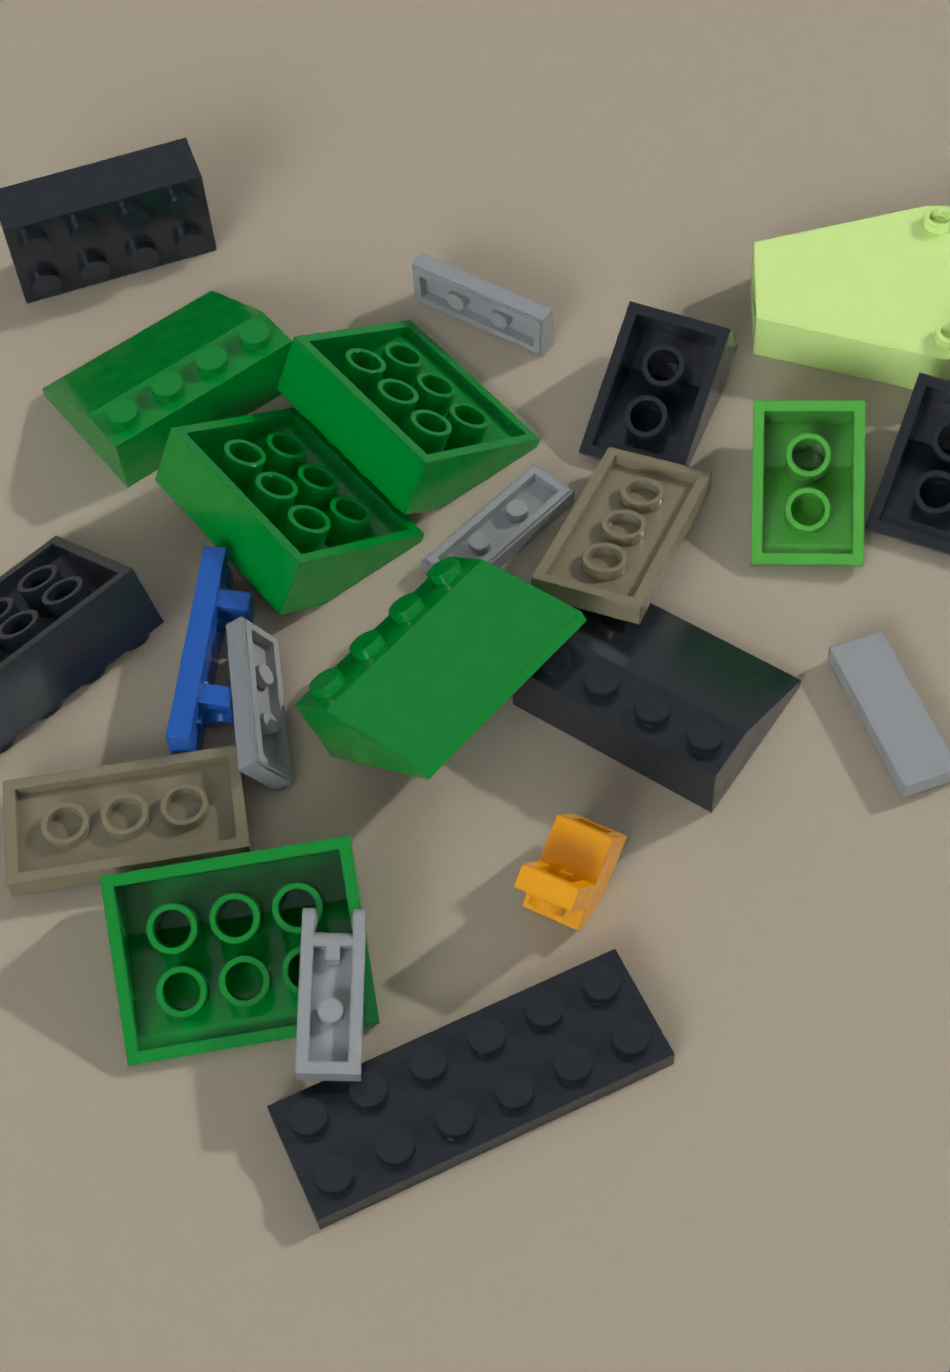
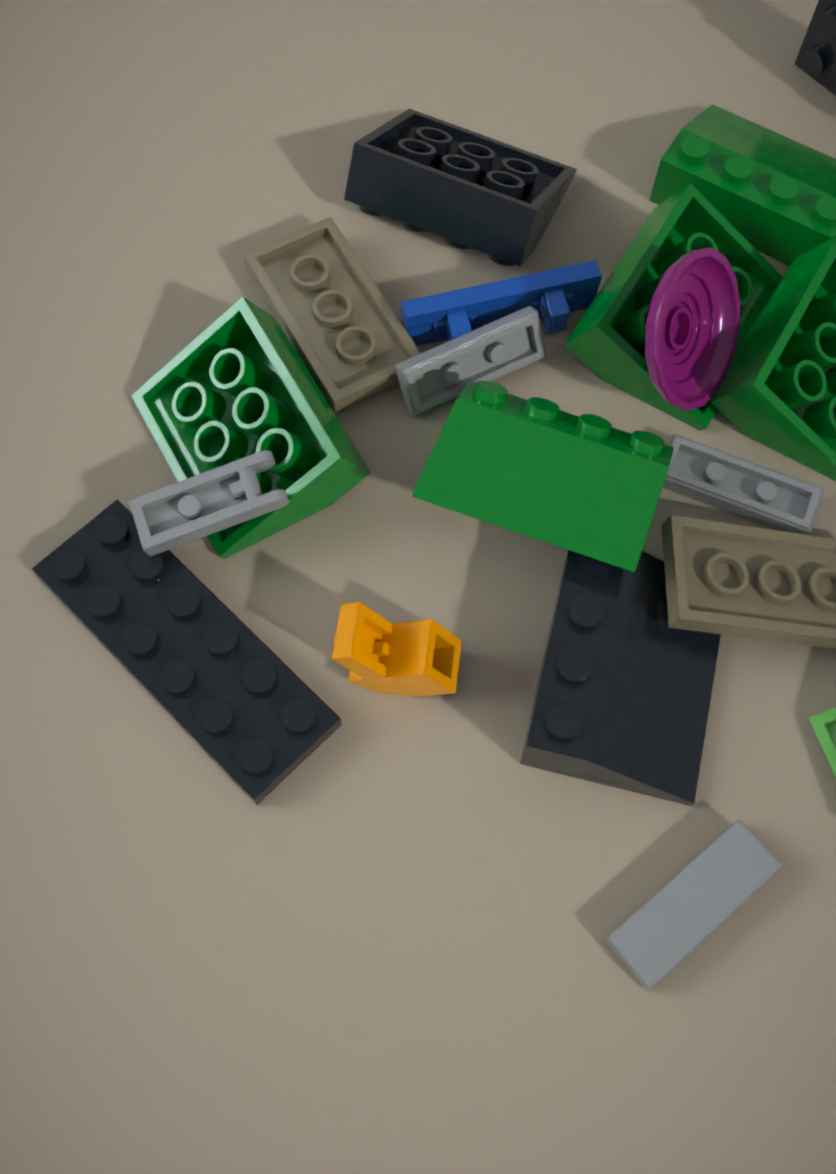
camera: 65 degrees right, 10 degrees up
none -> magenta hat [644,247,741,411]

